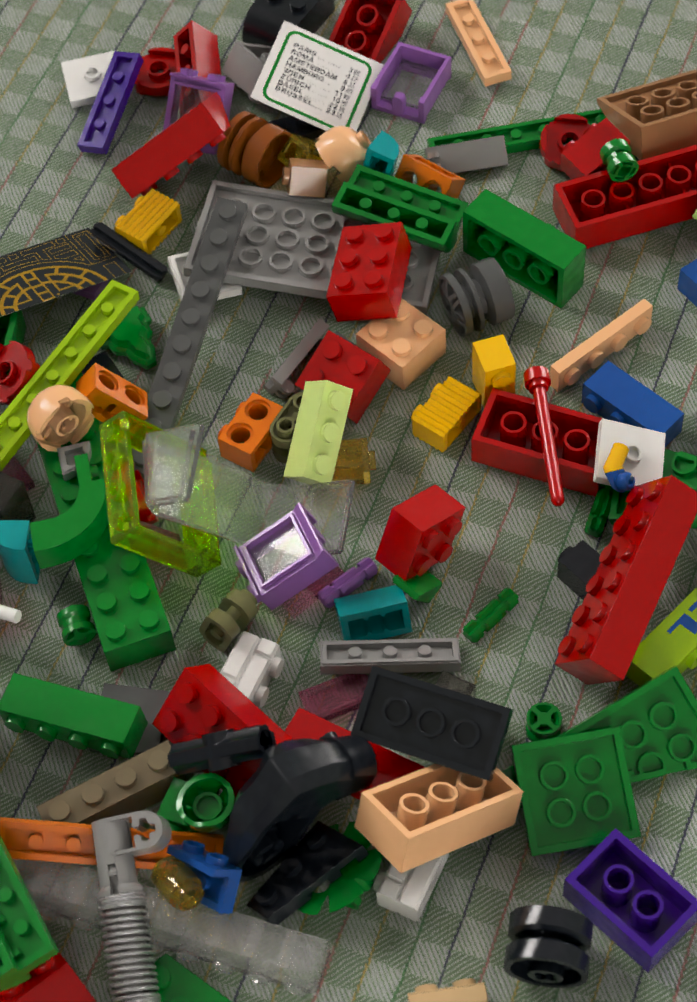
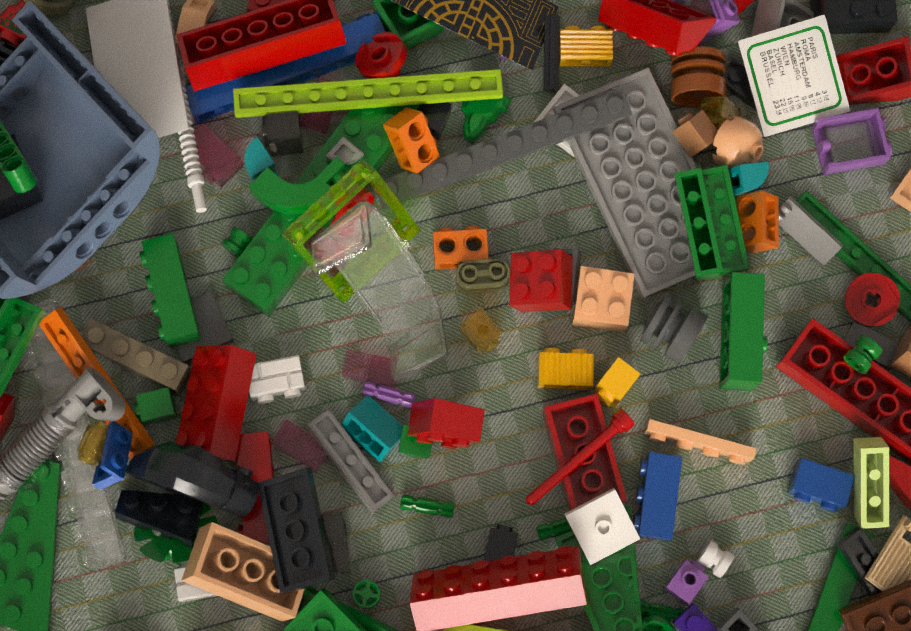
camera: 45 degrees right, 20 degrees up
light nougat cylinder [27,385,95,452] -> none
black piece [167,724,276,775] -> none
green helmet [176,773,236,832] -> none
olive brick [199,588,258,652] -> none
medium lavender window [233,502,339,610] -> none
light grey hinge [263,318,329,399] -> none
yellowish green brick [283,380,353,485] -> none
red brick [326,222,412,322] -> none
red brick [559,118,631,179] -> none
arm [603,443,635,493] -> none

